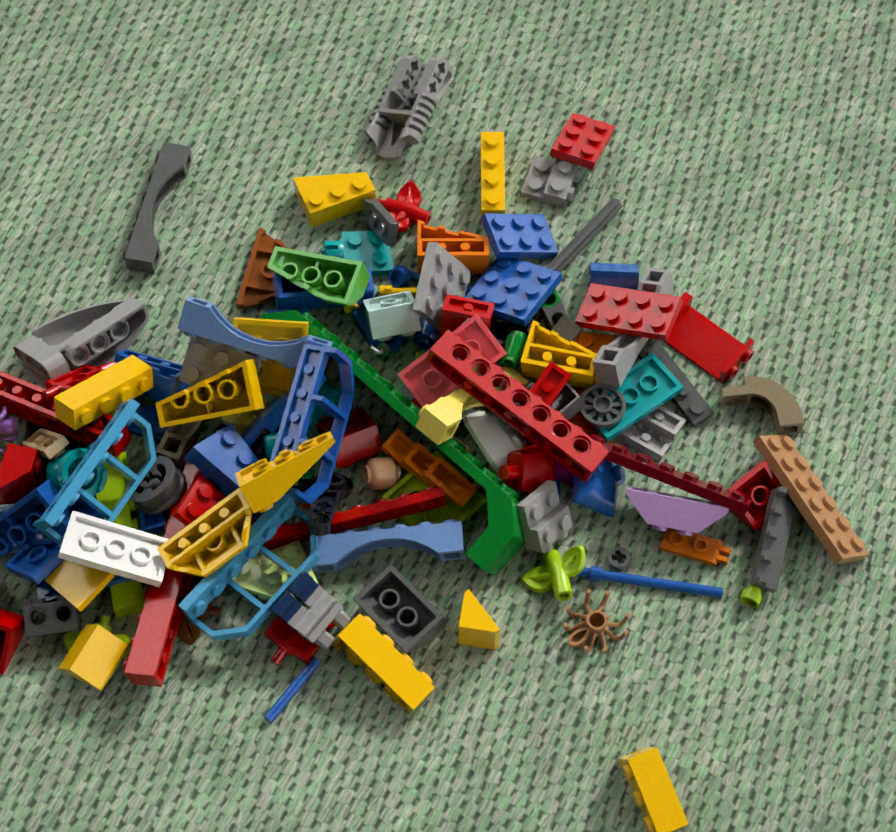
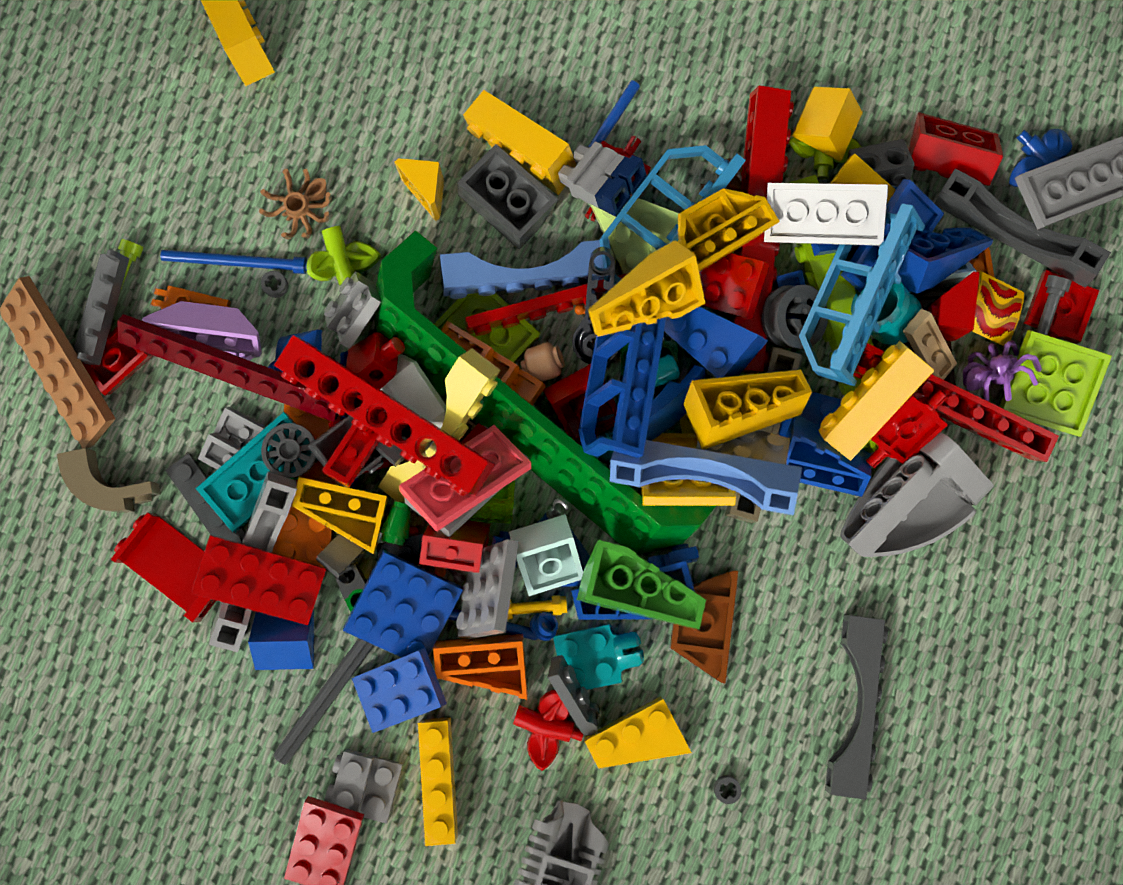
camera: 175 degrees right, 20 degrees up
none -> dark grey bush [714,775,741,804]

